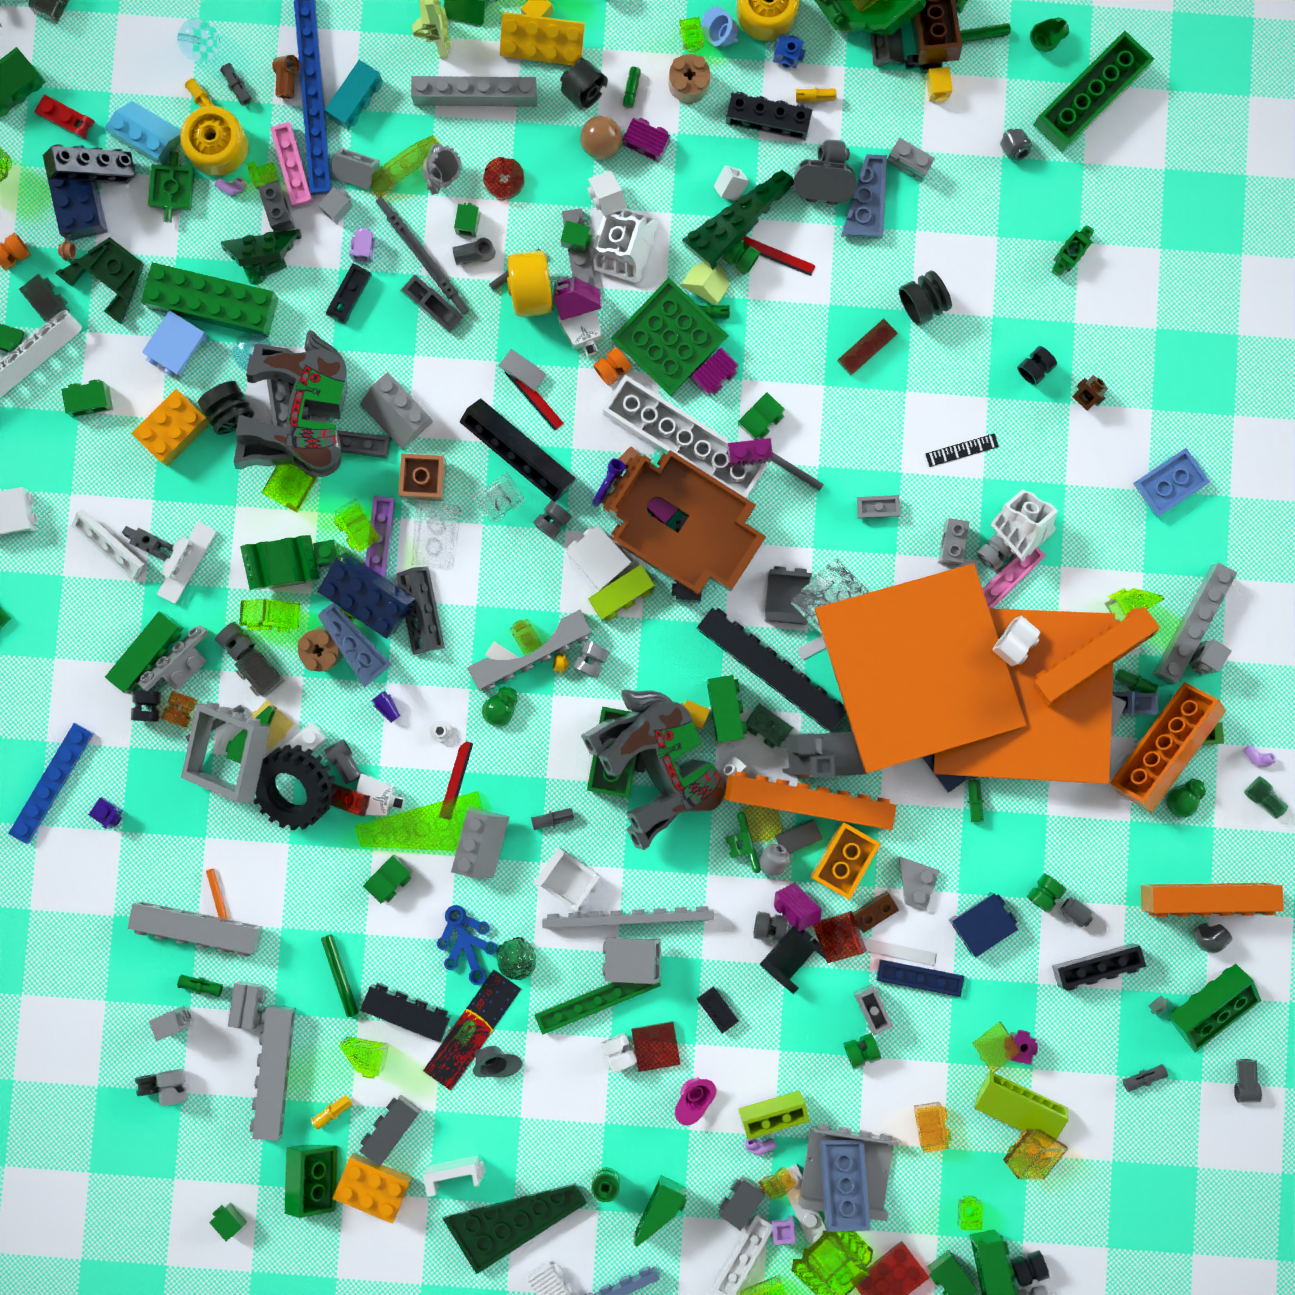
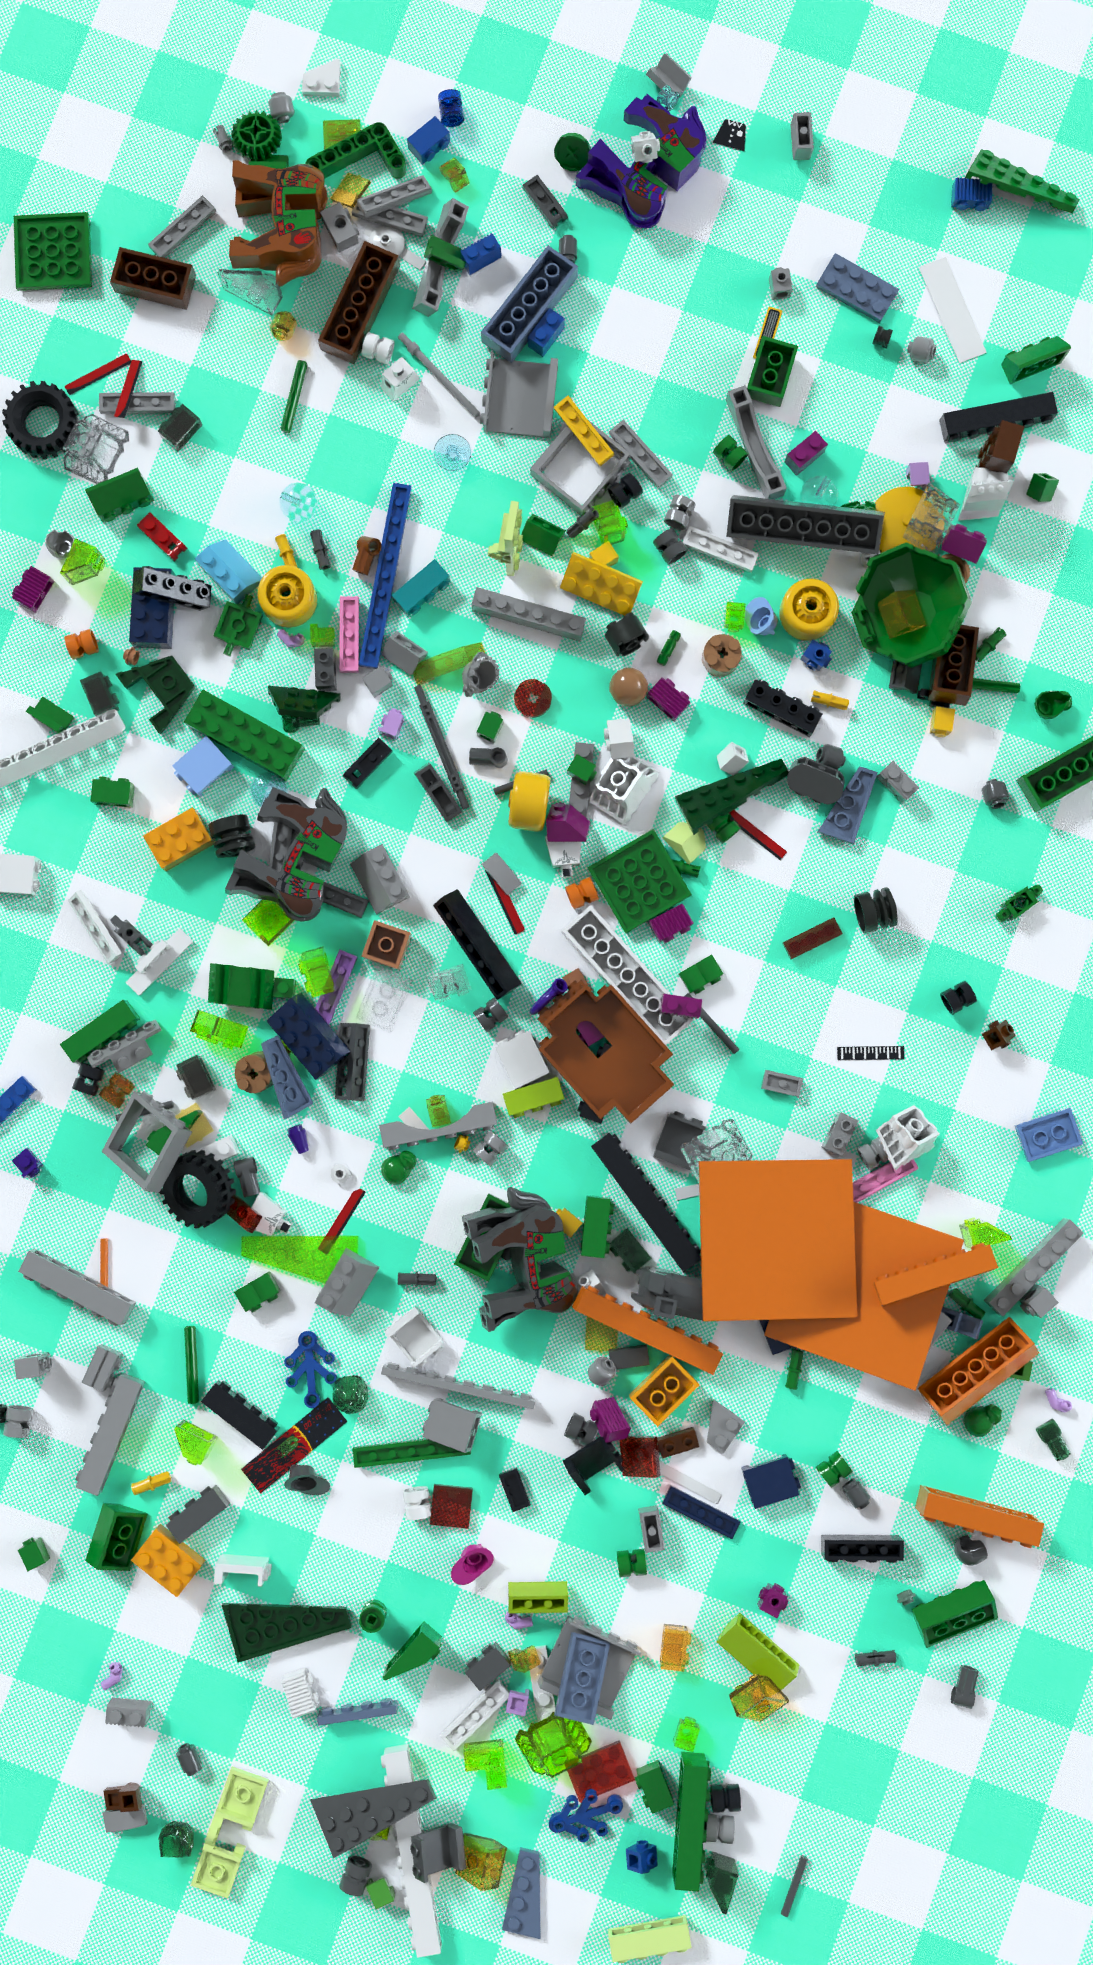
camera: 15 degrees right, 0 degrees up
green pin [177,974,223,997] -> none
dark grey wheel [215,621,256,661] -> none
green piece [725,811,761,874] -> none
piece [972,1021,1021,1073] -> none
white brick [992,615,1040,666] -> none

